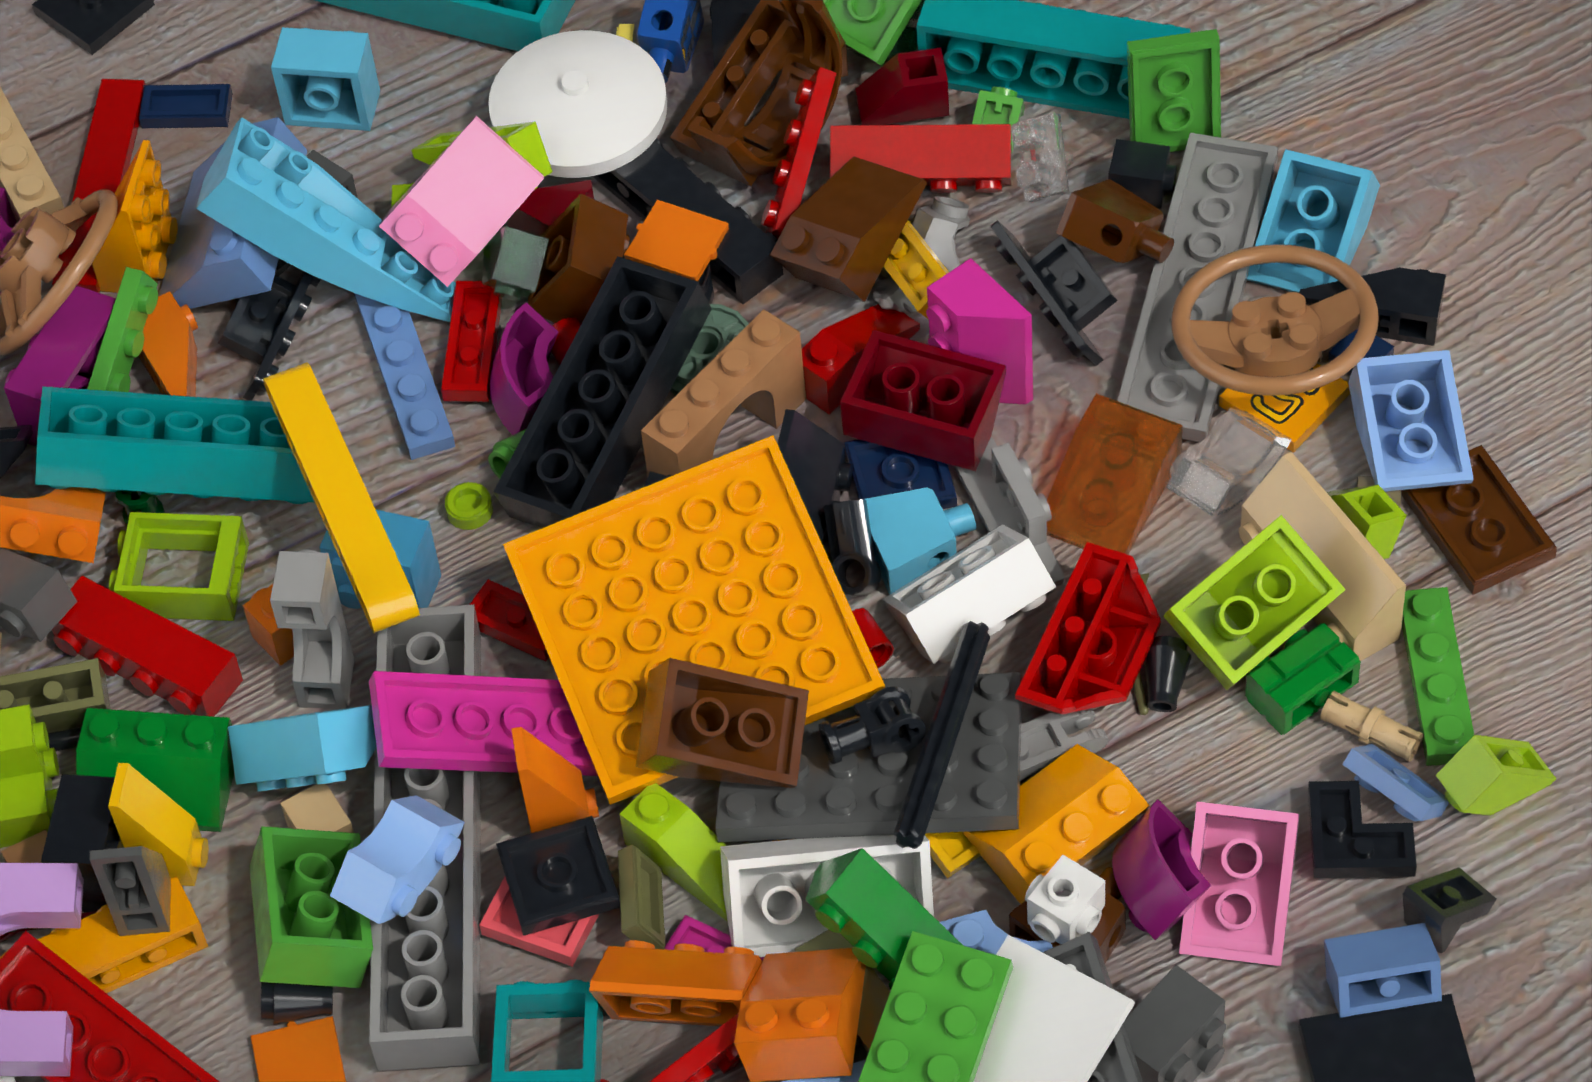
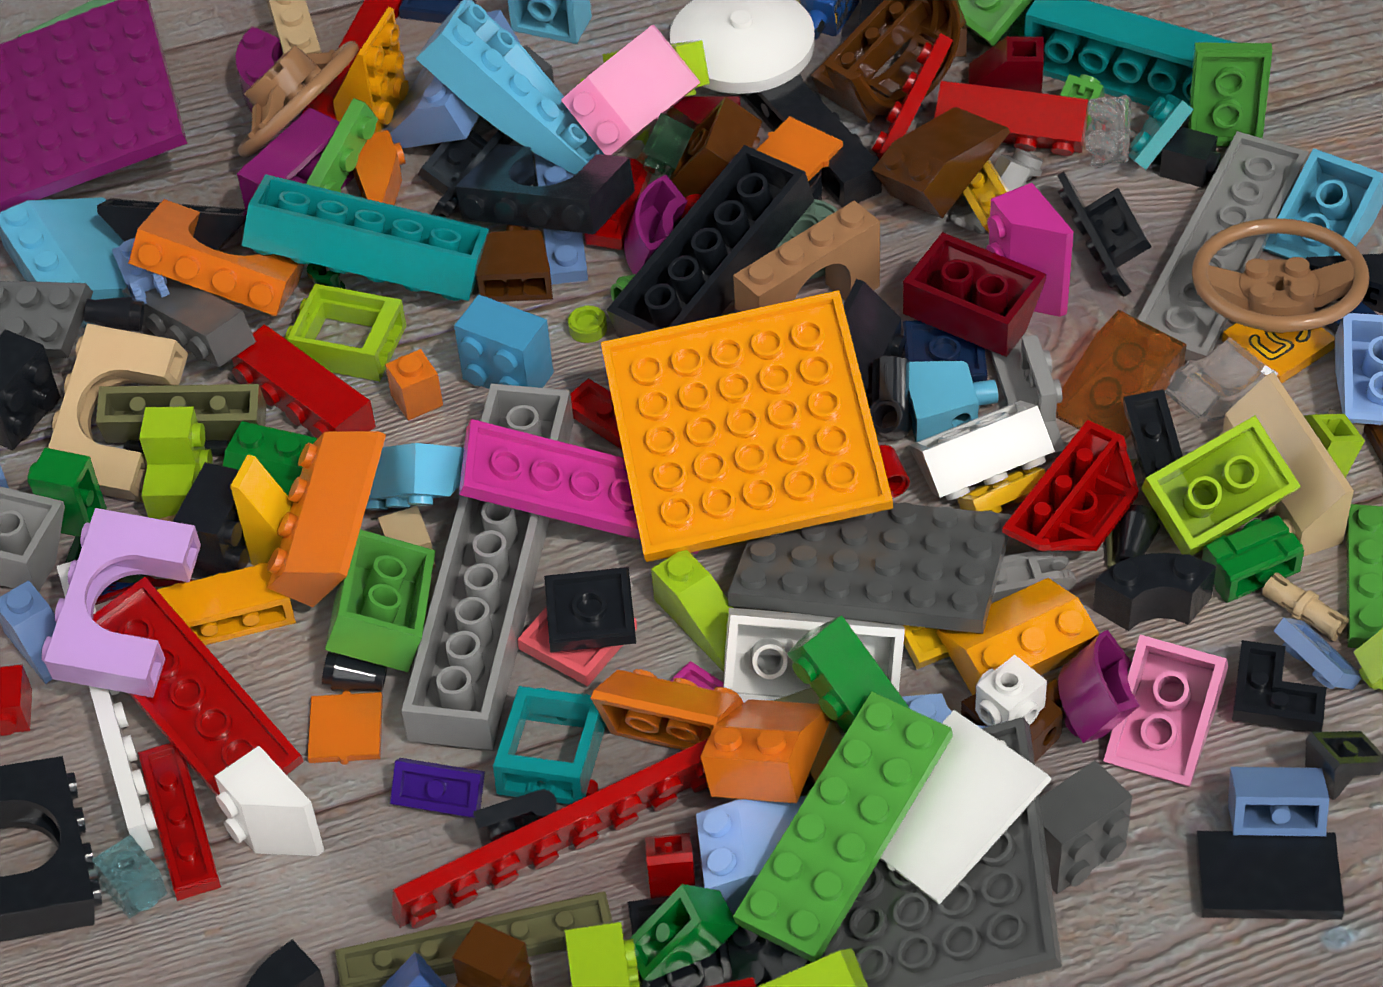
camera: 10 degrees right, 5 degrees down
dark grey slope [90,846,171,936] -> none
yellow beam [263,362,420,633] -> none
light grey arch [270,549,355,709] -> none
light blue brick [330,795,465,924] -> none
orange slope [511,727,599,833] -> none
olive tile [618,844,665,949] -> none
reddish brown slope [636,658,809,788] -> none
red slope [802,304,920,415] -> none
black connector [818,686,926,764] -> none
black axle [894,621,990,849] -> none
reddish brown torso [1056,179,1174,263] -> none
none -> orange slope [267,431,386,607]
none -> black arch [455,144,635,234]
none -> reddish brown torso [477,225,553,302]
none -> yellow plate [957,467,1046,513]
none -> black brick [1093,553,1216,631]
none -> black plate [1123,389,1183,510]
none -> teal plate [1128,93,1194,170]

